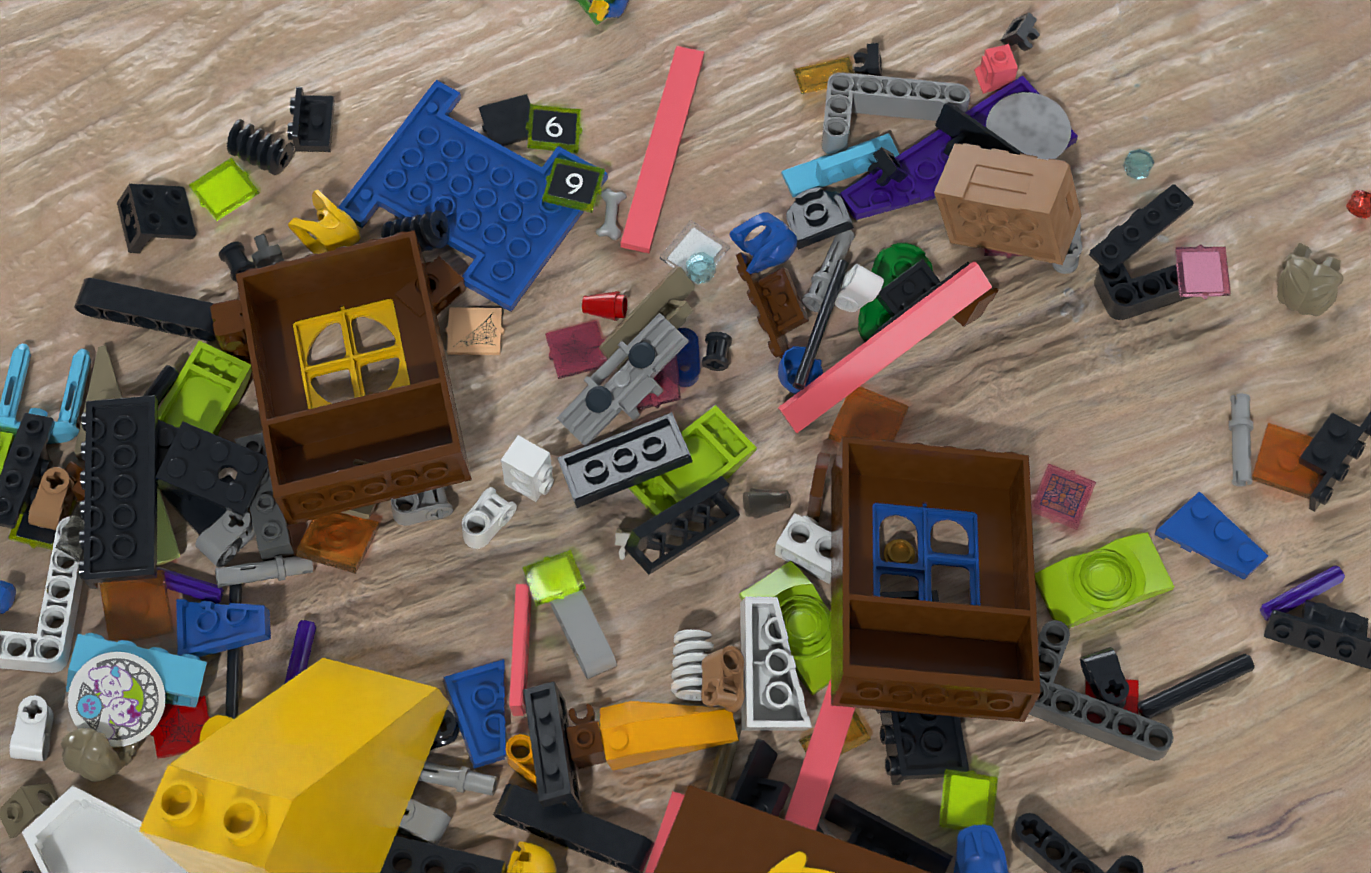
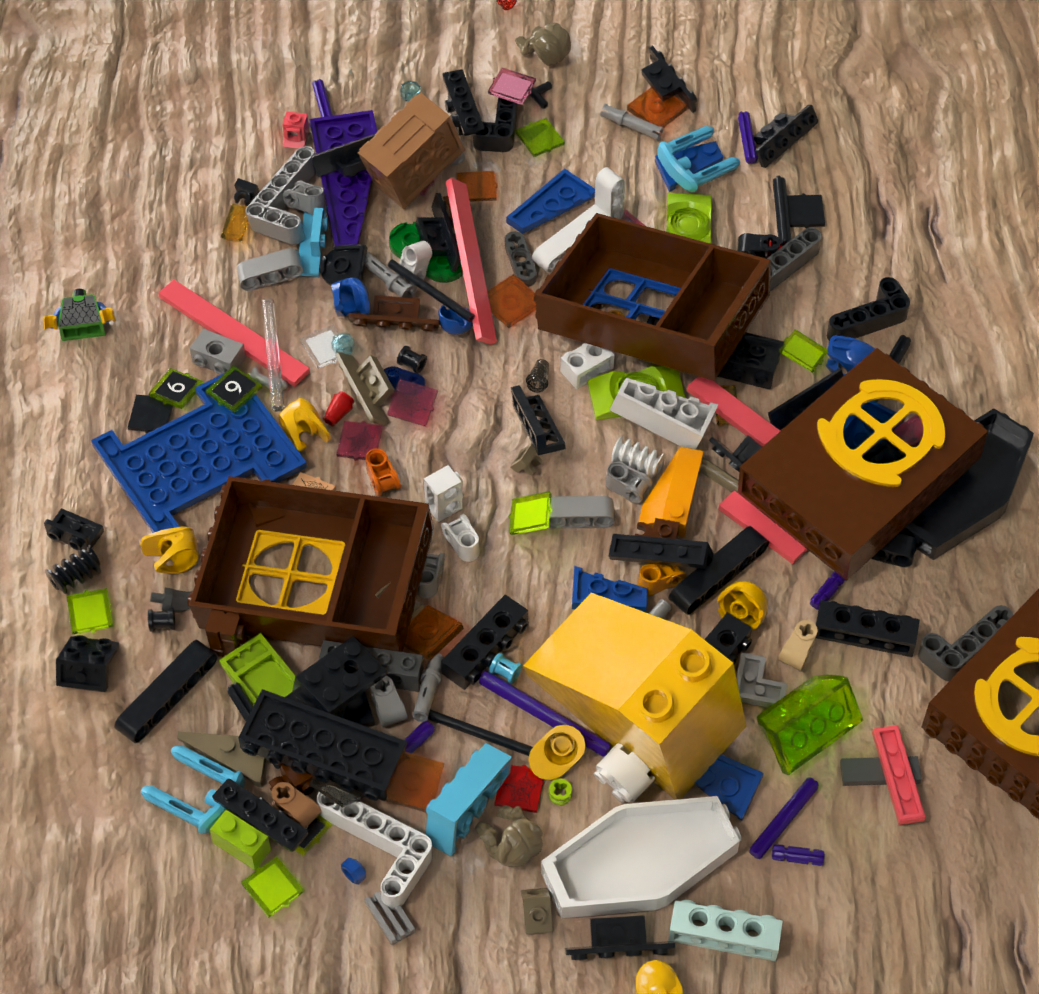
camera: 65 degrees left, 10 degrees down
white piece [10,695,54,761] -> none
sticker [68,652,165,747] -> none
blue wing [176,599,271,657] -> none
black piece [381,210,450,252] -> none
coral tile [509,584,532,716] -> none
light grey piece [557,313,689,447] -> none
tile [557,412,693,508] -> none
lime slope [628,405,757,516] -> none
medium nougat piece [701,645,745,712] -> none
reddish brown tile [807,452,830,523] -> none
black tile [868,147,908,186] -> none
flat silver sticker [986,92,1071,160] -> none
black tile [1000,12,1040,51] -> none
none -> light grey brick [190,329,246,375]
none -> light grey beam [237,248,303,291]
none -> clear axle [262,298,285,412]
none -> yellow helmet [278,397,331,452]
none -> light grey piece [282,180,325,215]
none -> dark purple axle [312,79,333,124]
none -> orange piece [366,448,401,496]
none -> black brick [441,594,529,690]
none -> clear orange piece [456,171,497,202]
none -> medium azure bush [489,653,522,684]
none -> dark grey beam [504,231,536,287]
none -> blue wing [506,168,595,234]
none -> clear neon green piece [516,118,565,157]
none -> black piece [520,78,552,109]
none -> white beam [532,167,625,274]
none -> light grey piece [605,461,653,504]
none -> medium azure piece [657,126,740,192]
none -> black piece [787,193,825,229]

